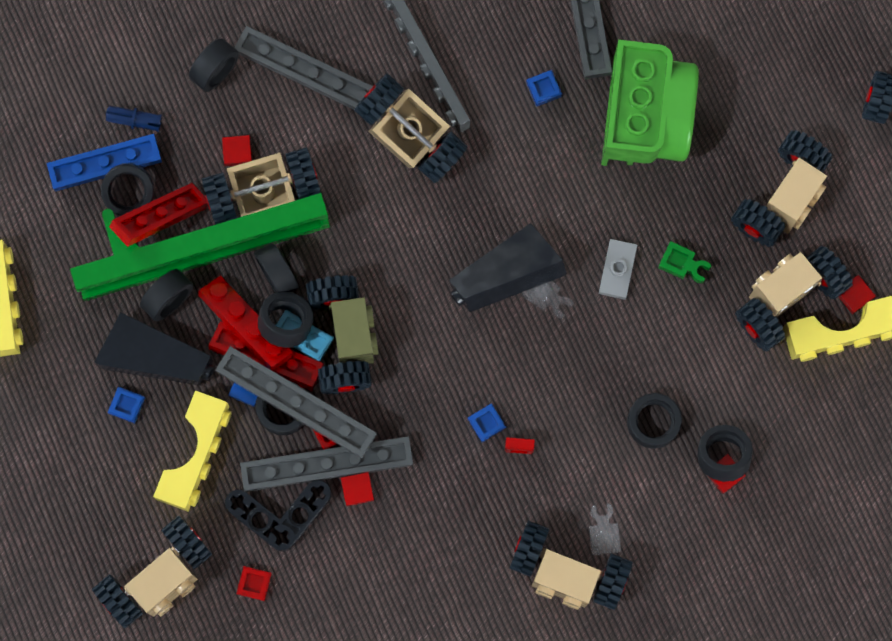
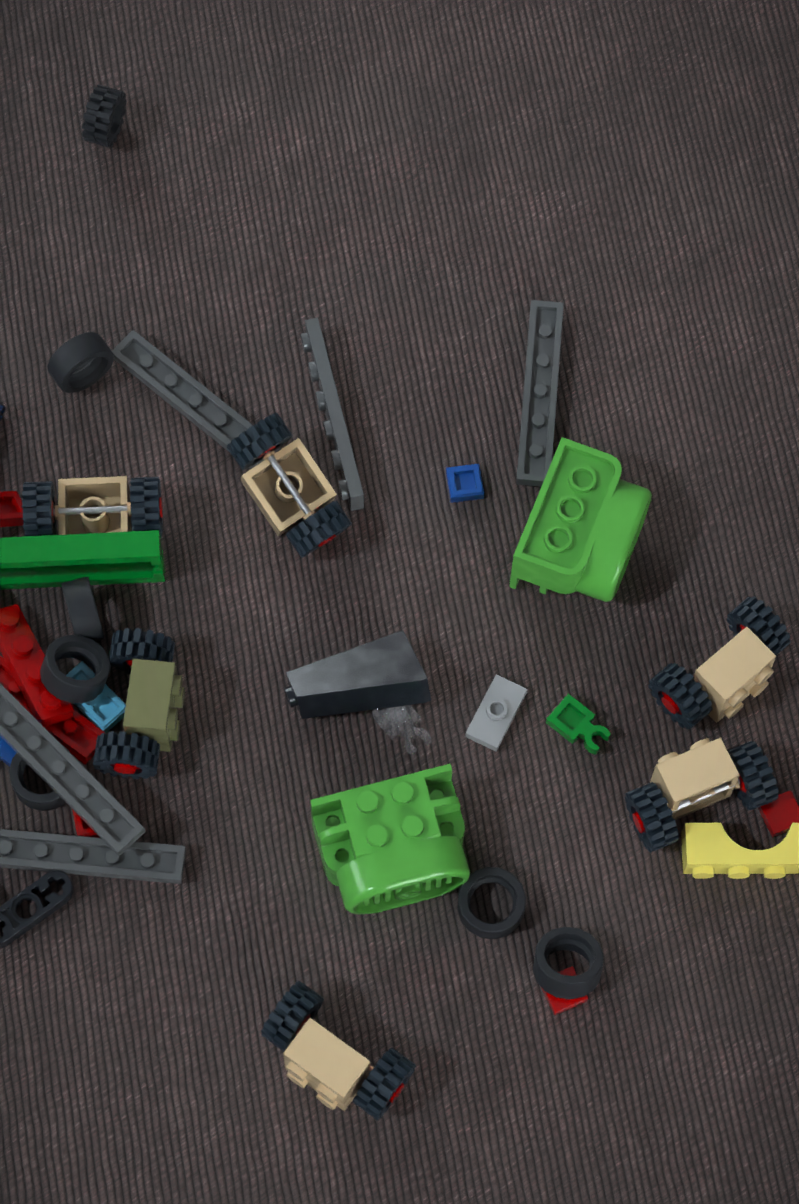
camera: 15 degrees right, 10 degrees down
red tile [222,135,252,166] -> none
red tile [341,472,374,507] -> none
blue tile [467,403,506,443] -> none
red tile [505,437,535,454] -> none
clear plate [589,504,621,556] -> none
none -> bright green brick [310,764,470,914]

